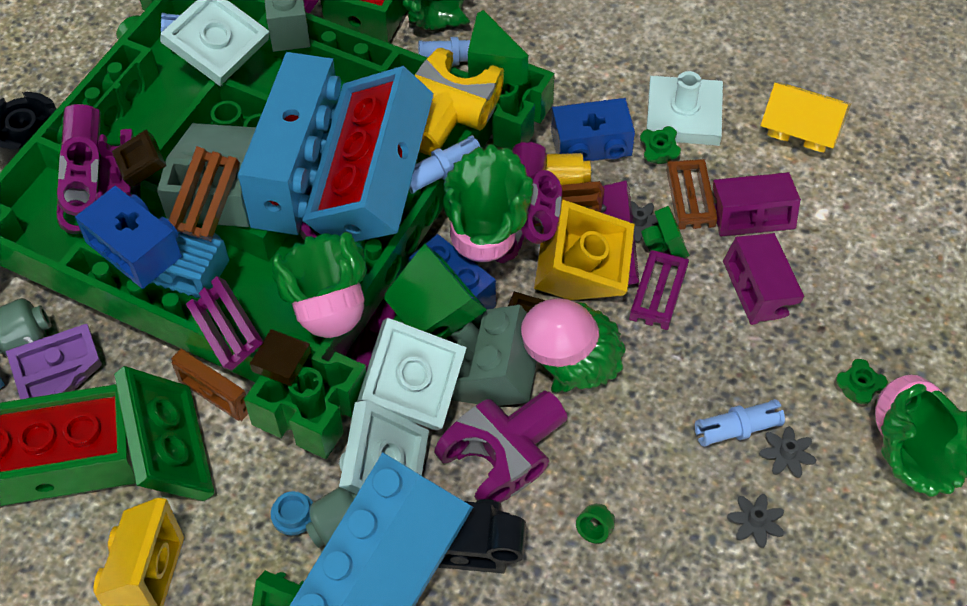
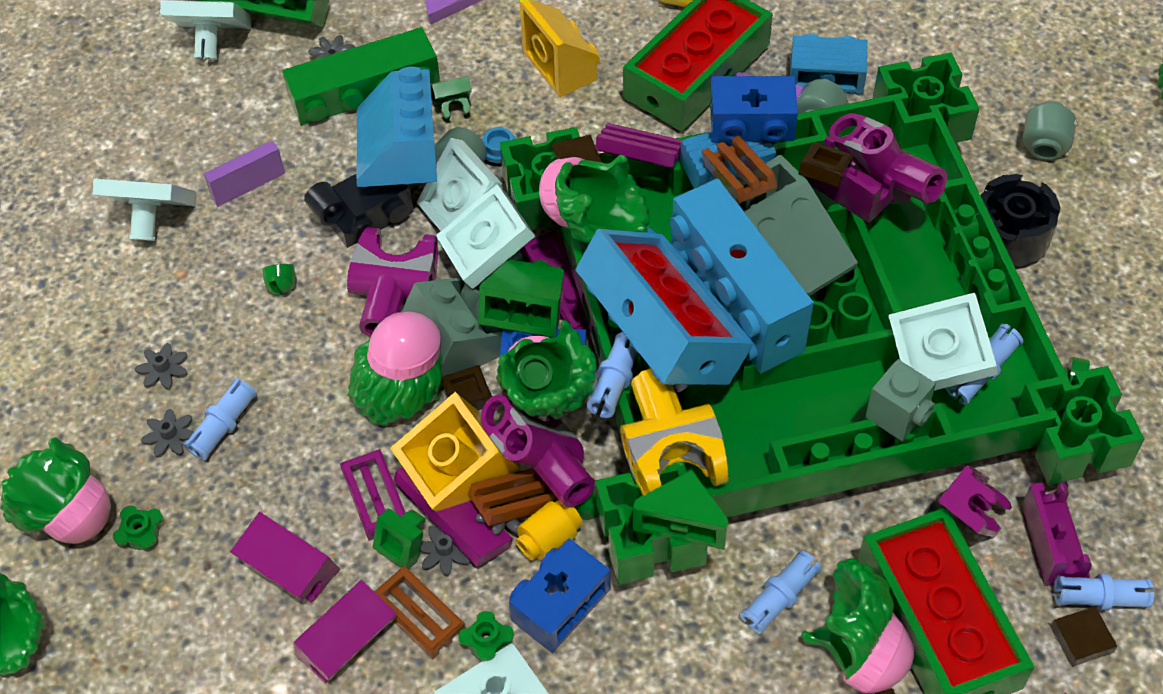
camera: 140 degrees right, 0 degrees up
green tile [114,366,215,501] -> none

